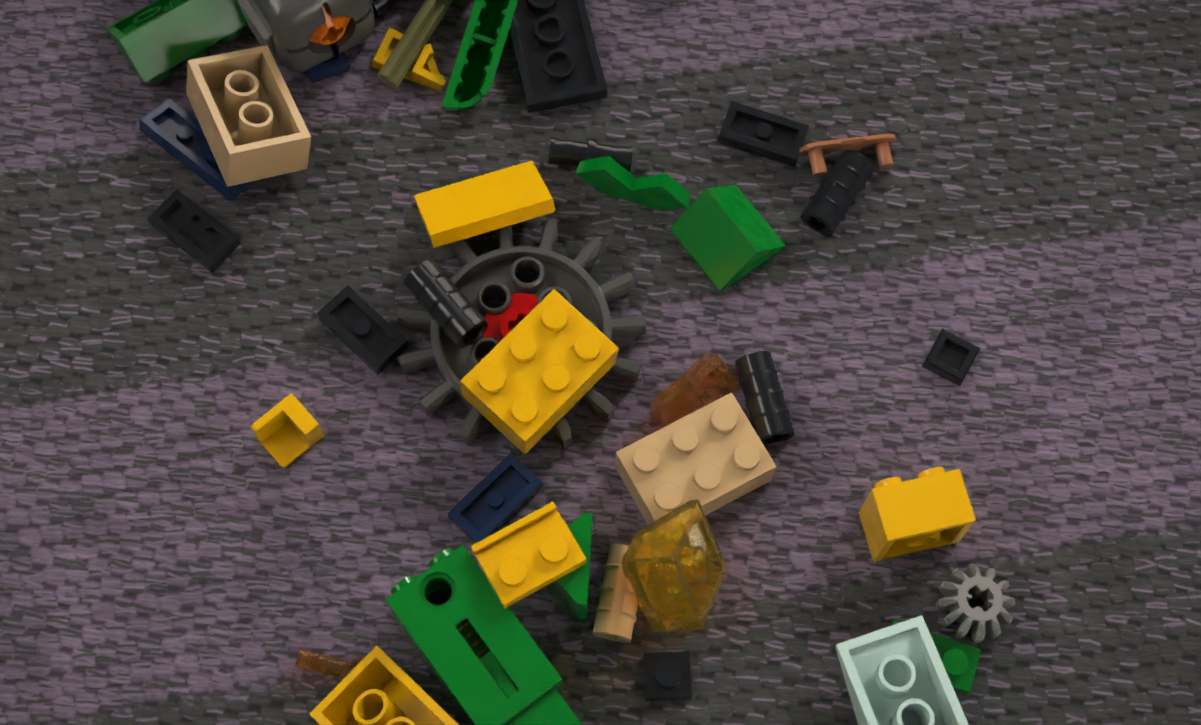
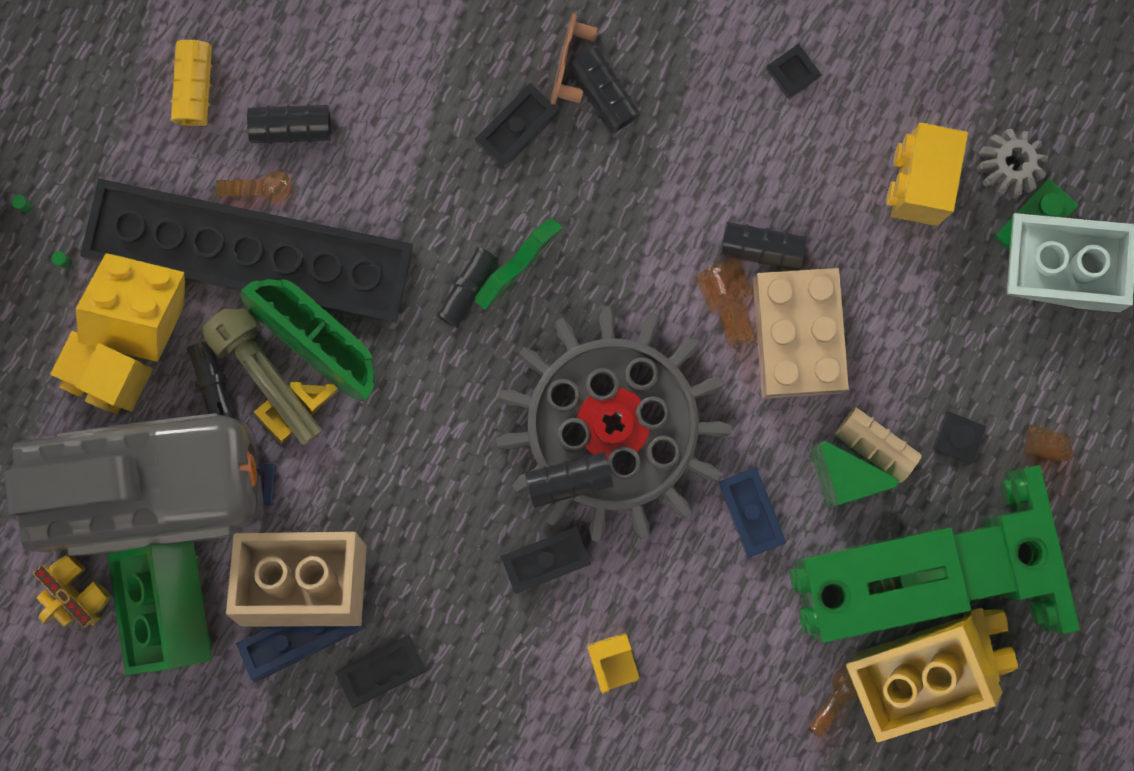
camera: 65 degrees left, 15 degrees up
yellow tile [414,160,556,248] -> none
yellow brick [460,289,619,454] -> none
yellow plate [471,502,587,609] -> none
clear yellow slope [621,499,728,632] -> none
green slope [670,185,786,292] -> none

